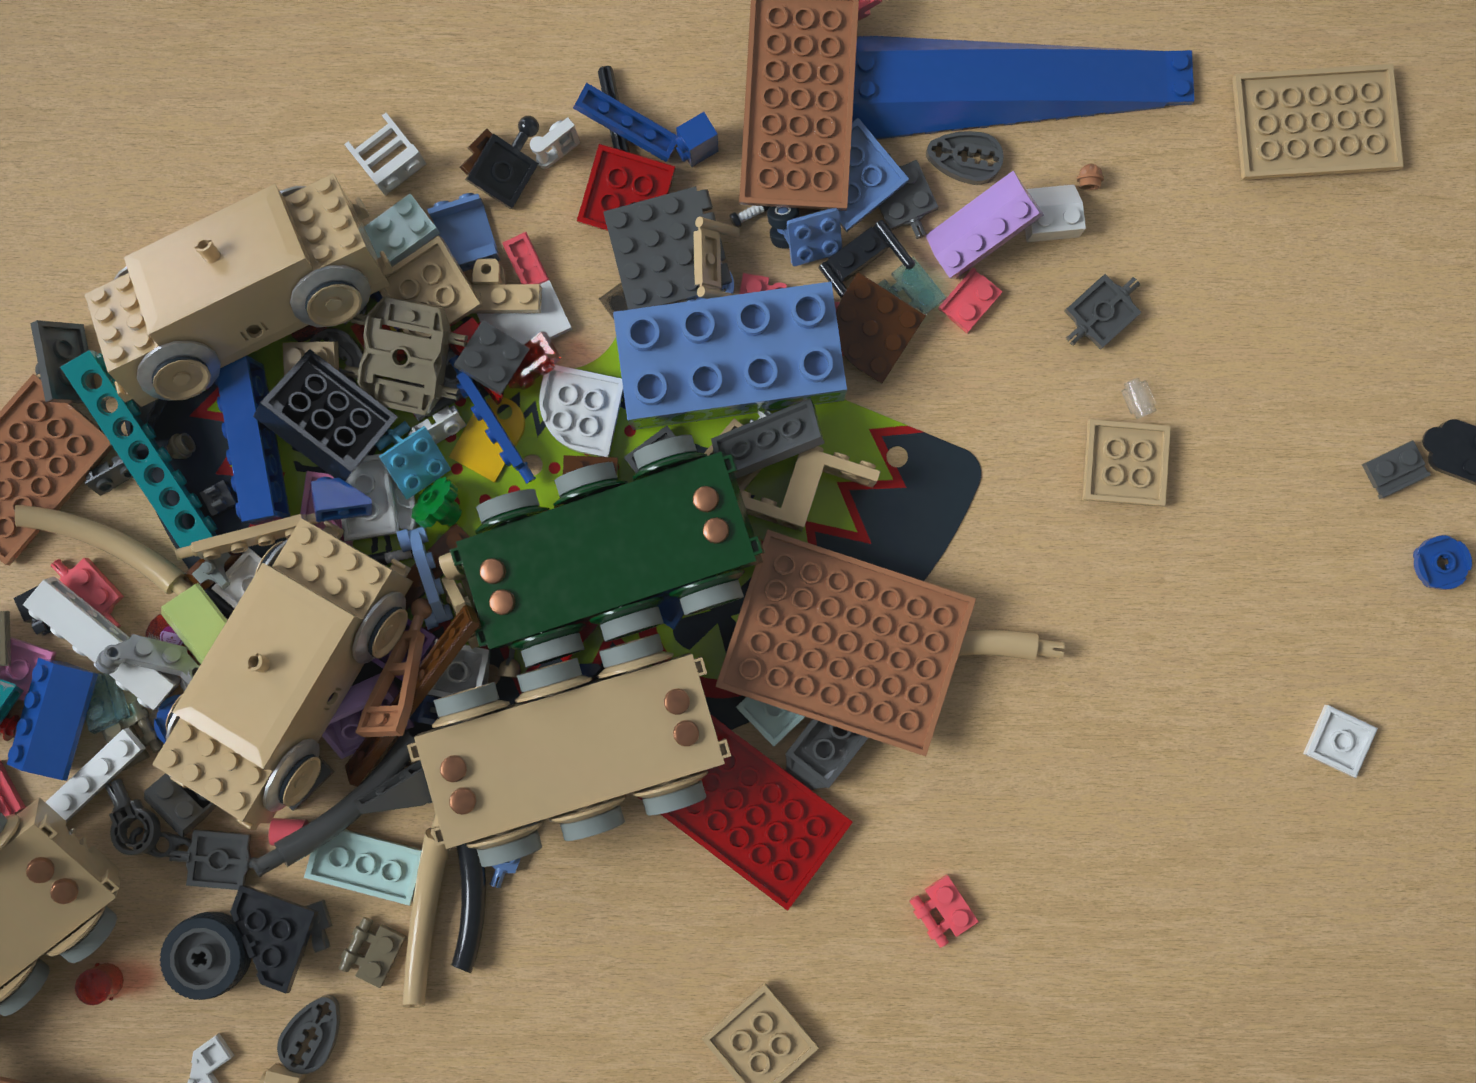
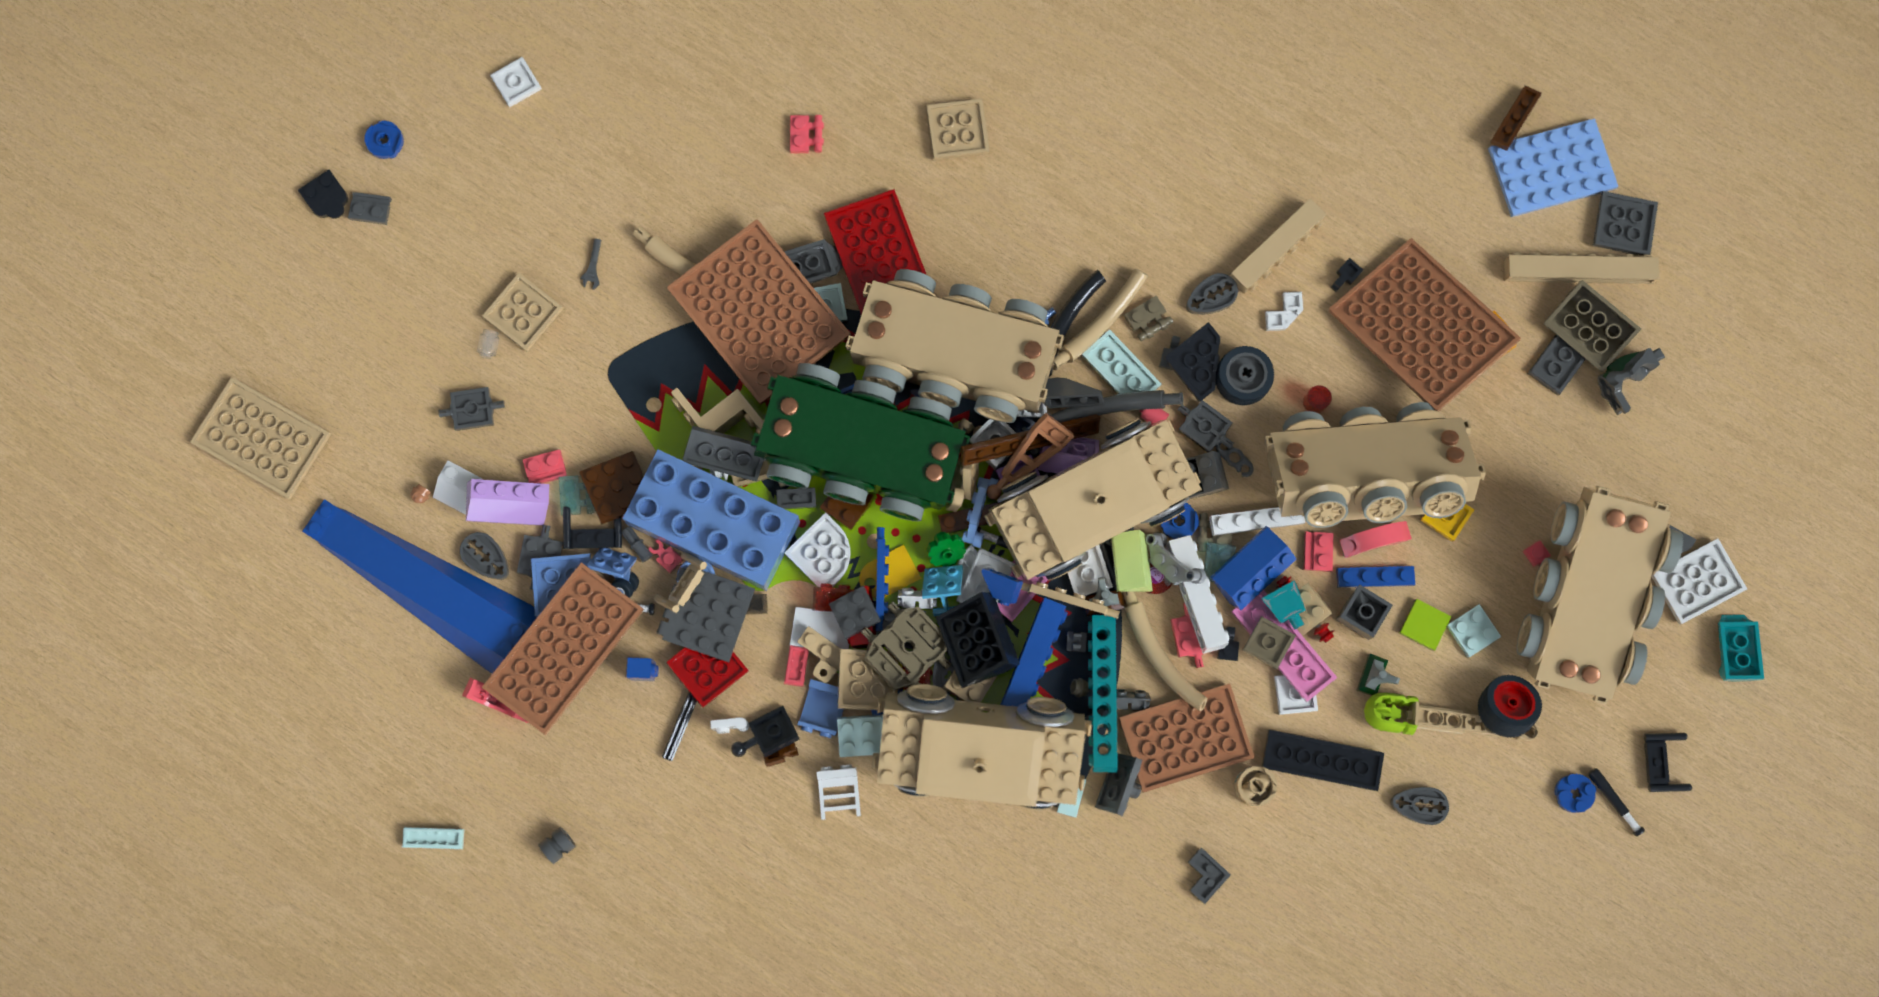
camera: 155 degrees left, 5 degrees down
dark grey pin [105,779,161,855] -> none
blue plate [573,82,677,162] -> none
none -> dark grey piece [581,239,601,290]
none -> dark grey axle [622,526,653,563]

